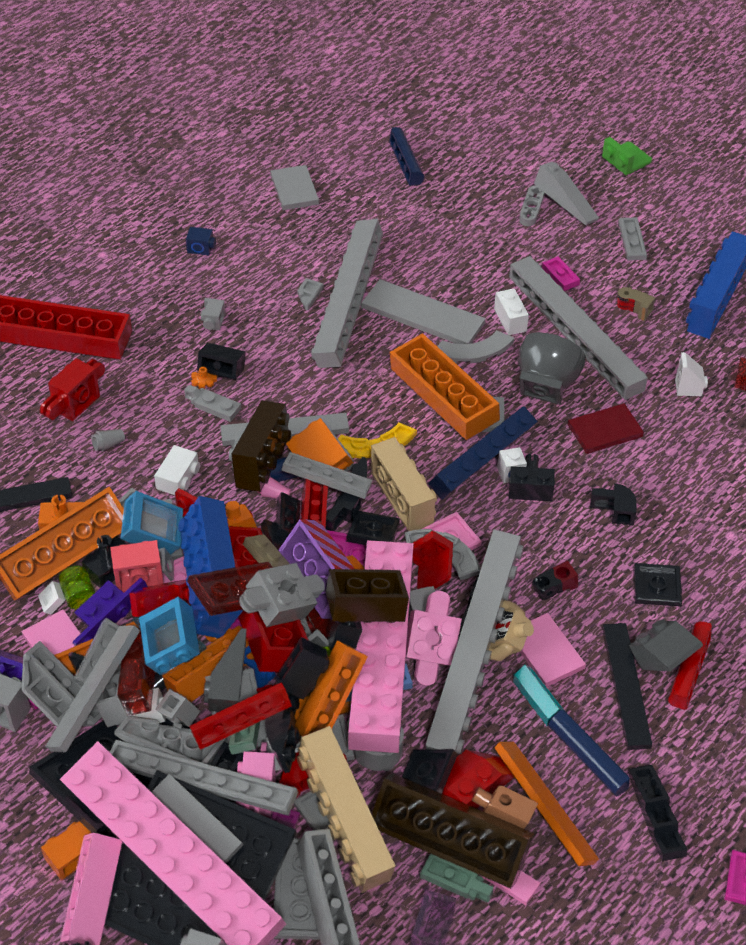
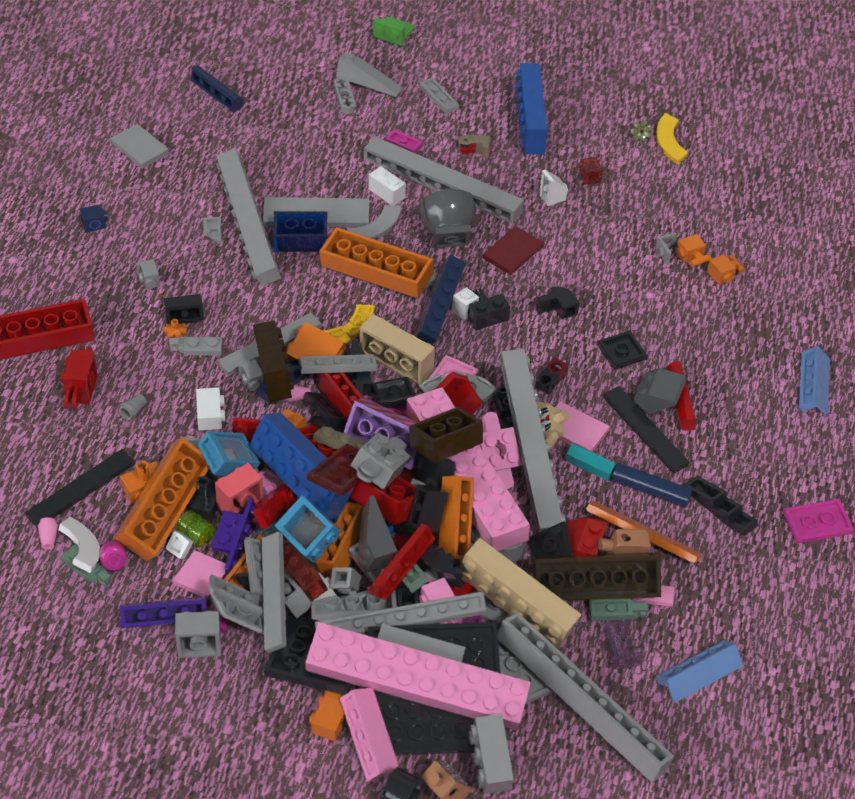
camera: 30 degrees left, 0 degrees up
none -> clear blue brick [273,211,328,252]

